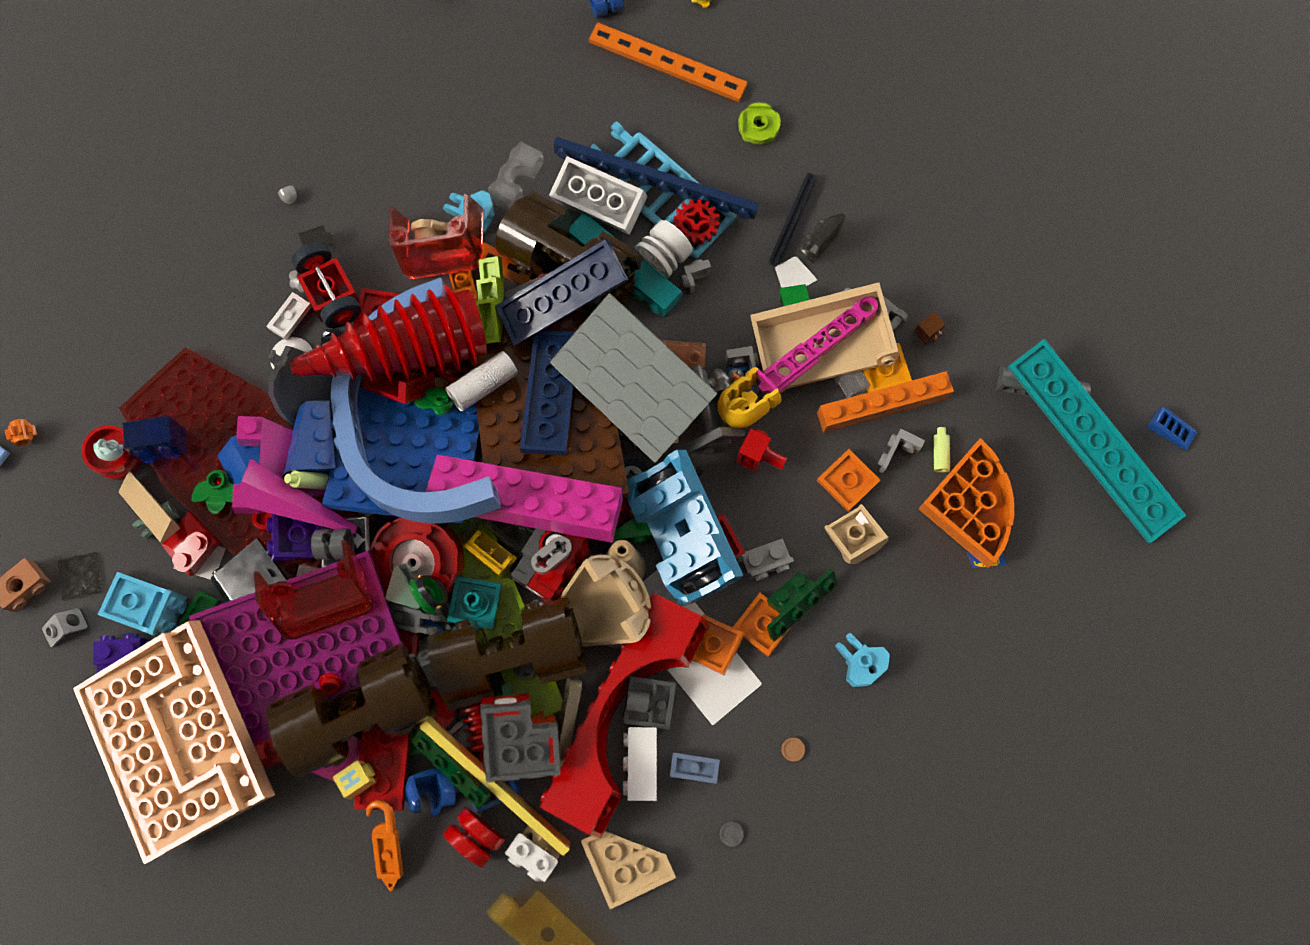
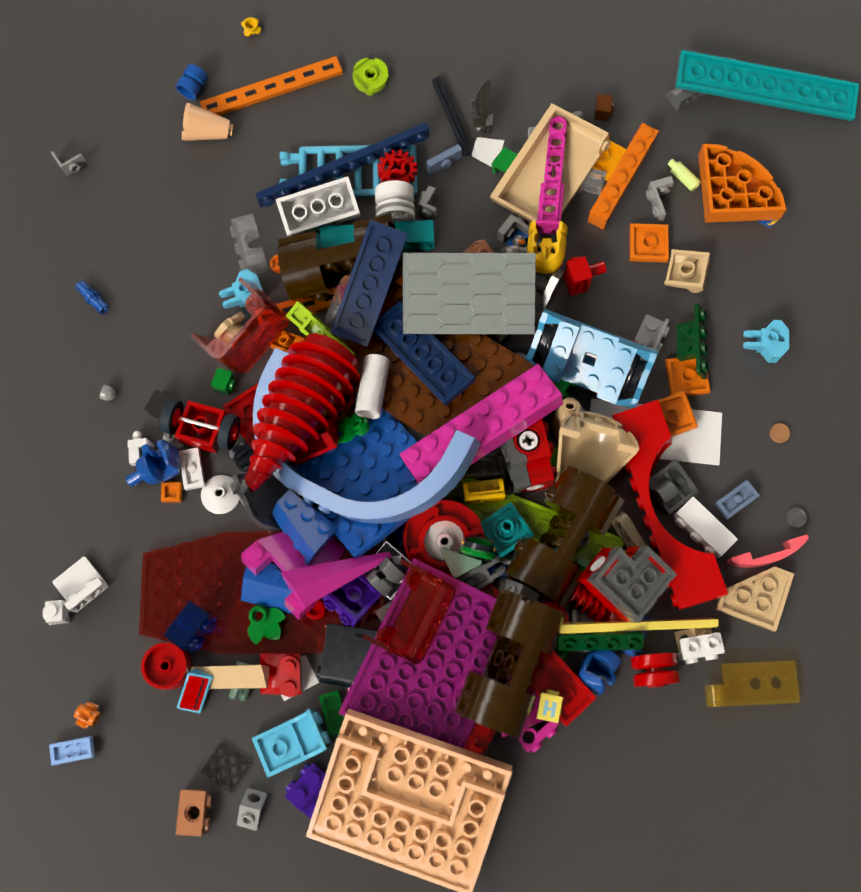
camera: 40 degrees left, 0 degrees up
light aqua plate [93,439,124,461] -> none
yellowish green cylinder [284,471,329,490] -> none
red plate [318,673,343,695] -> none
orange plate [366,800,403,892] -> none
light grey beam [531,536,572,574] -> none
blue slope [1147,406,1197,451] -> none
none -> white brick [43,600,70,625]
none -> white bracket [53,557,109,613]
none -> blue pin [75,280,109,315]
none -> blue piece [126,440,181,487]
none -> white piece [128,431,155,466]
none -> orange tile [161,482,183,503]
none -> slope [177,668,213,713]
none -> light nougat cone [182,103,233,141]
none -> green plate [211,367,236,395]
none -> sand blue plate [426,144,462,175]
none -> dark pink plate [518,721,559,753]
none -> coral slope [726,535,809,568]

